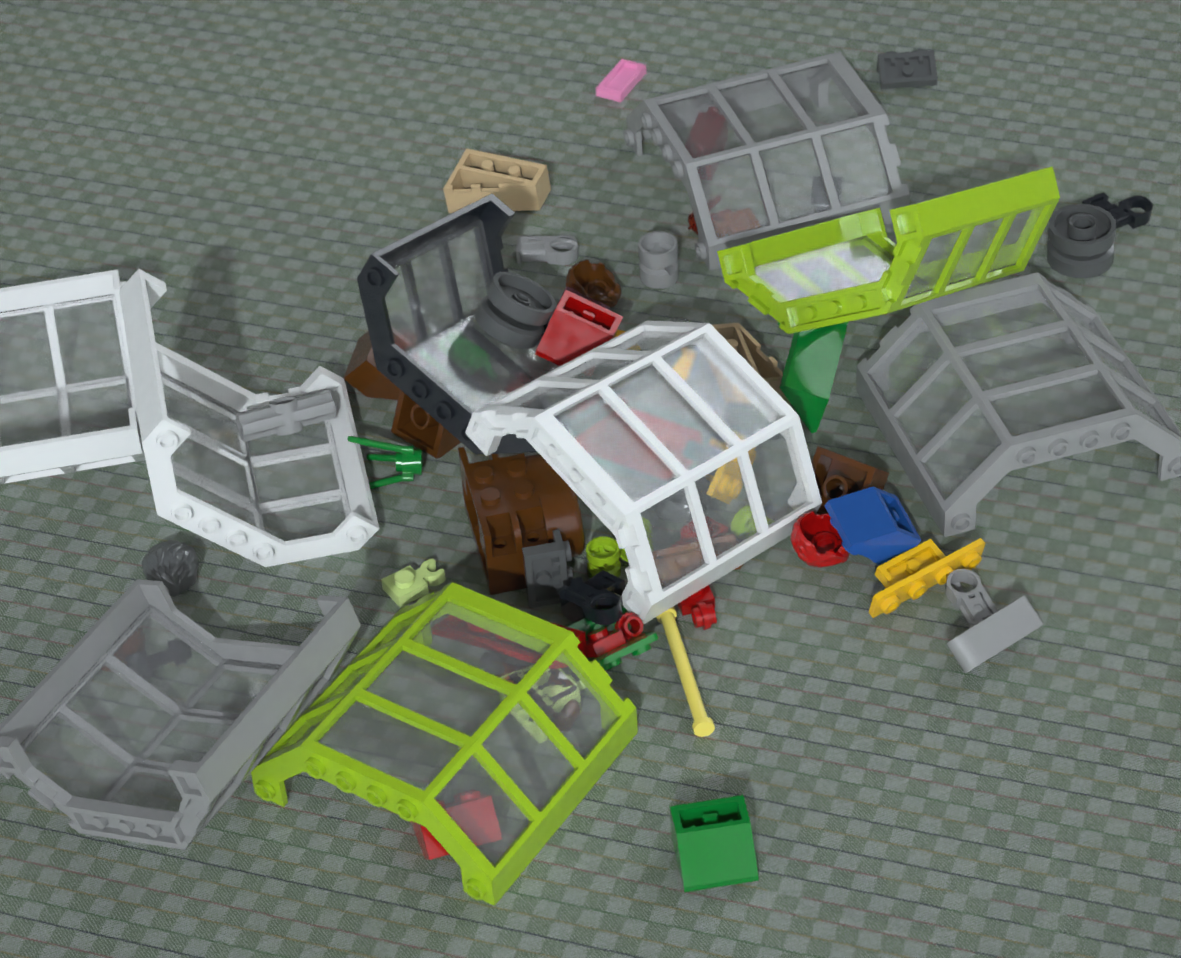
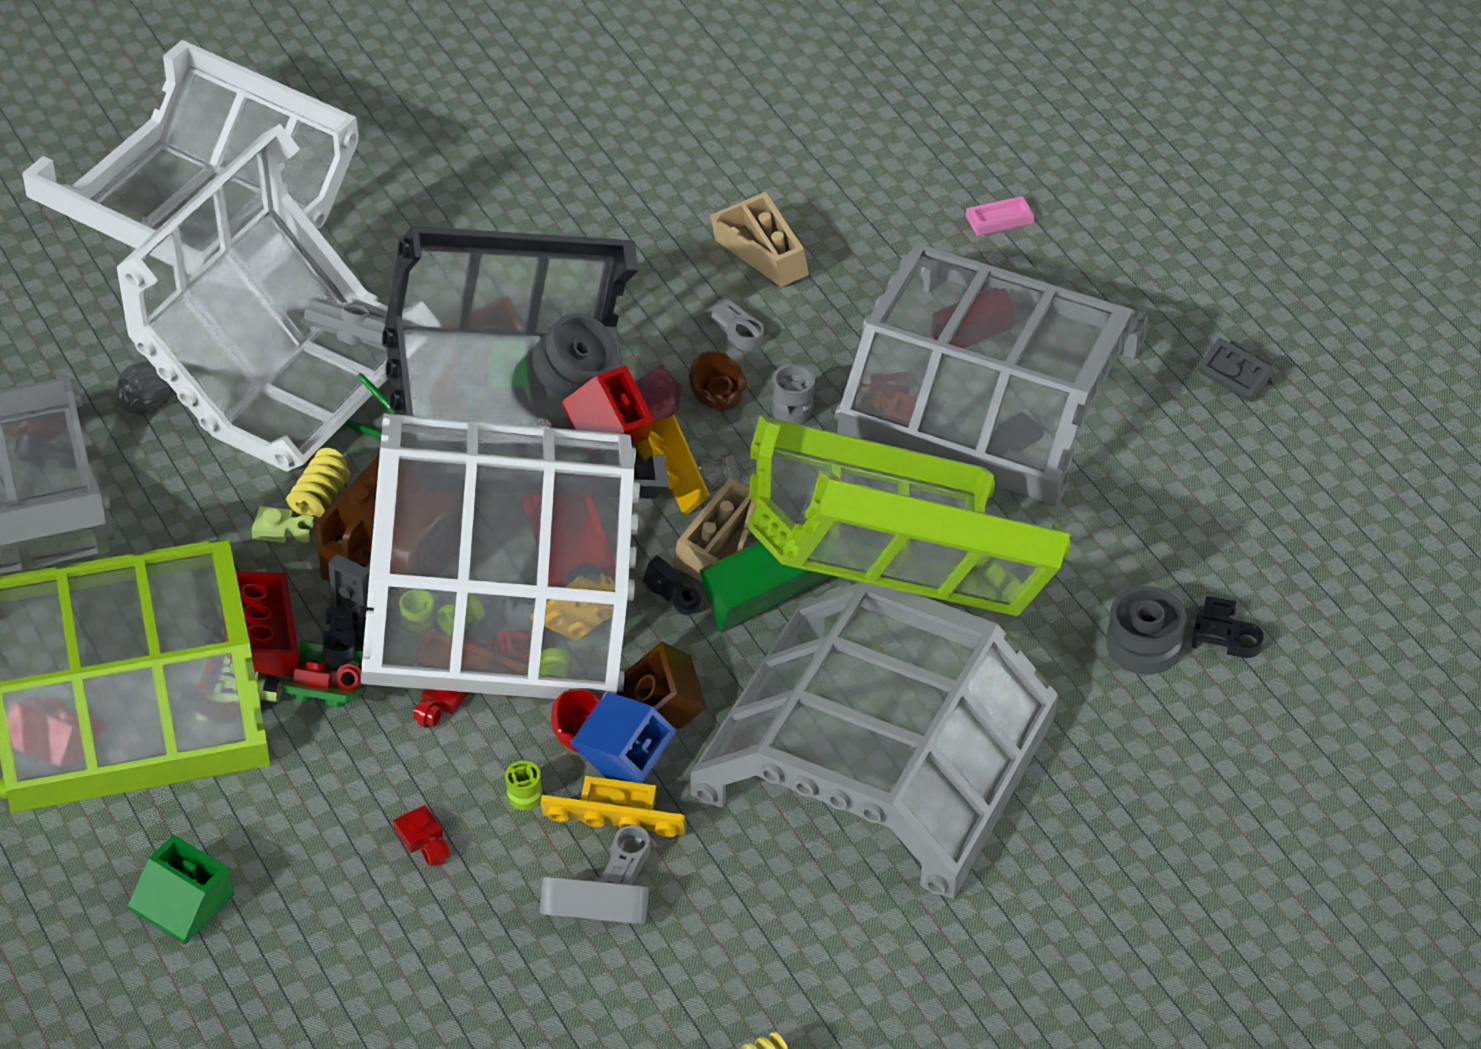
camera: 40 degrees right, 5 degrees up
light yellow bar [656,606,715,737] -> none
none -> light yellow piece [286,448,350,520]
none -> red plate [393,805,450,866]
none -> lime wheel [505,760,543,810]

